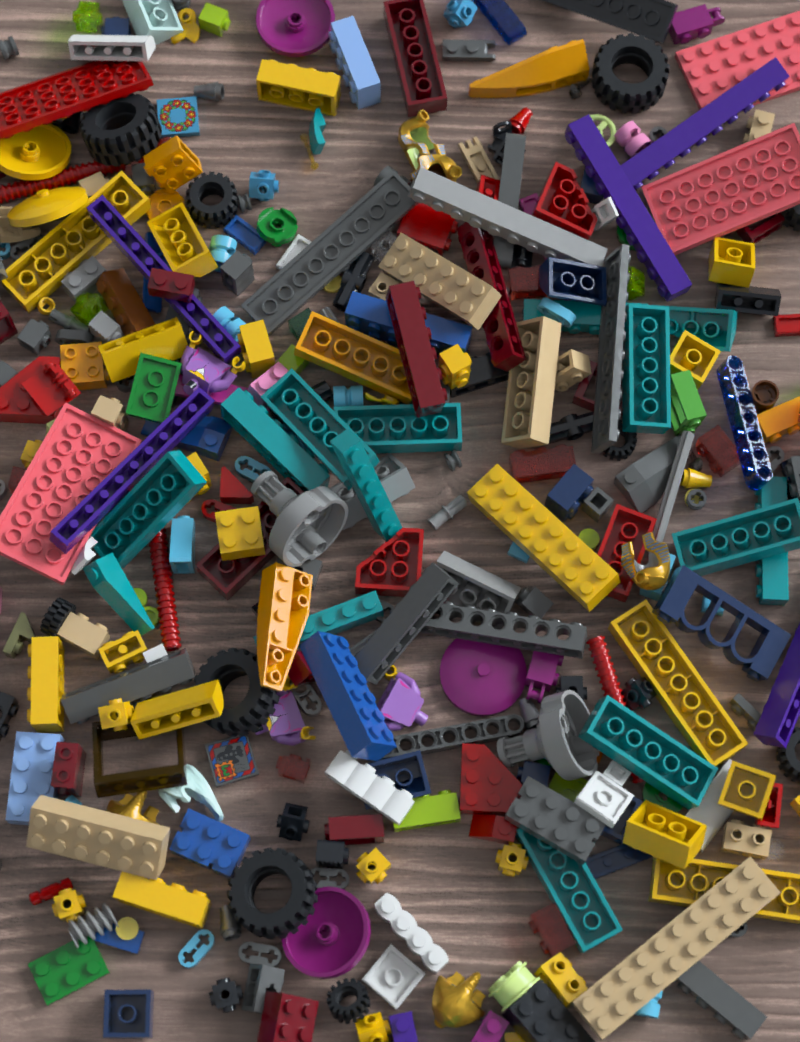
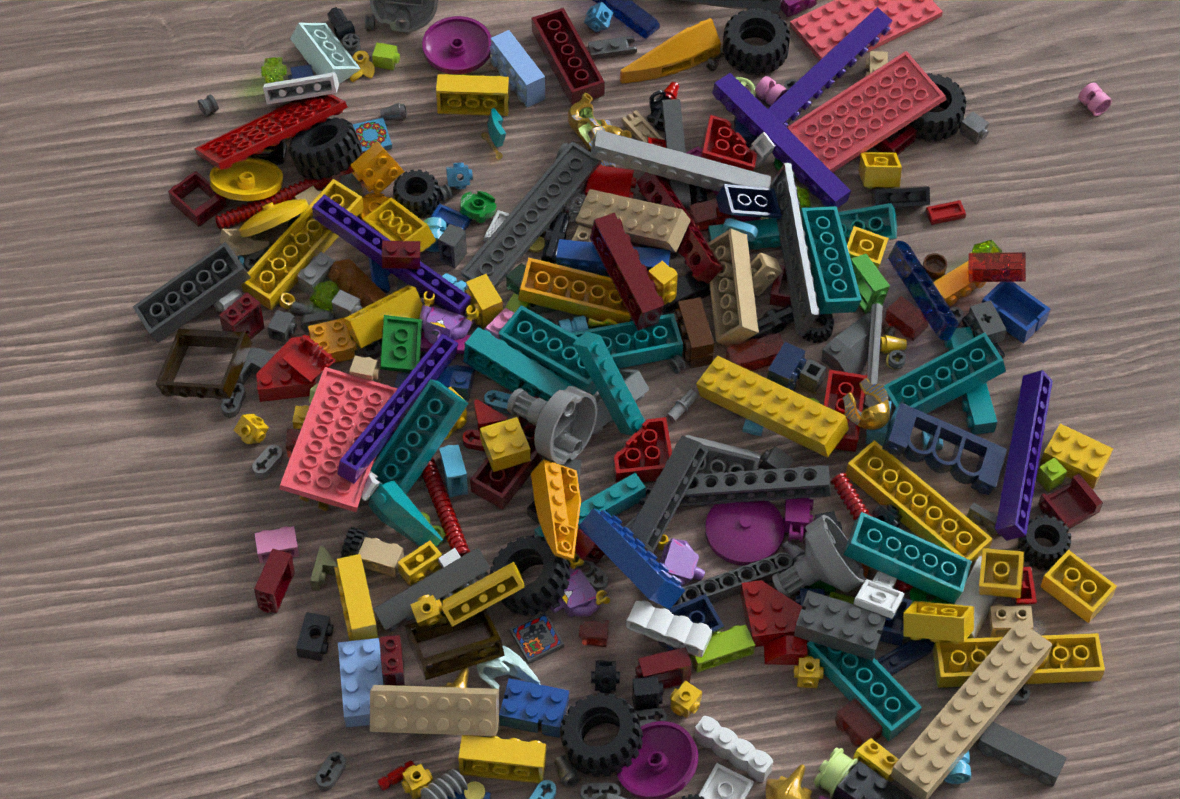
camera: 10 degrees left, 15 degrees down
none -> reddish brown piece [675,297,714,369]

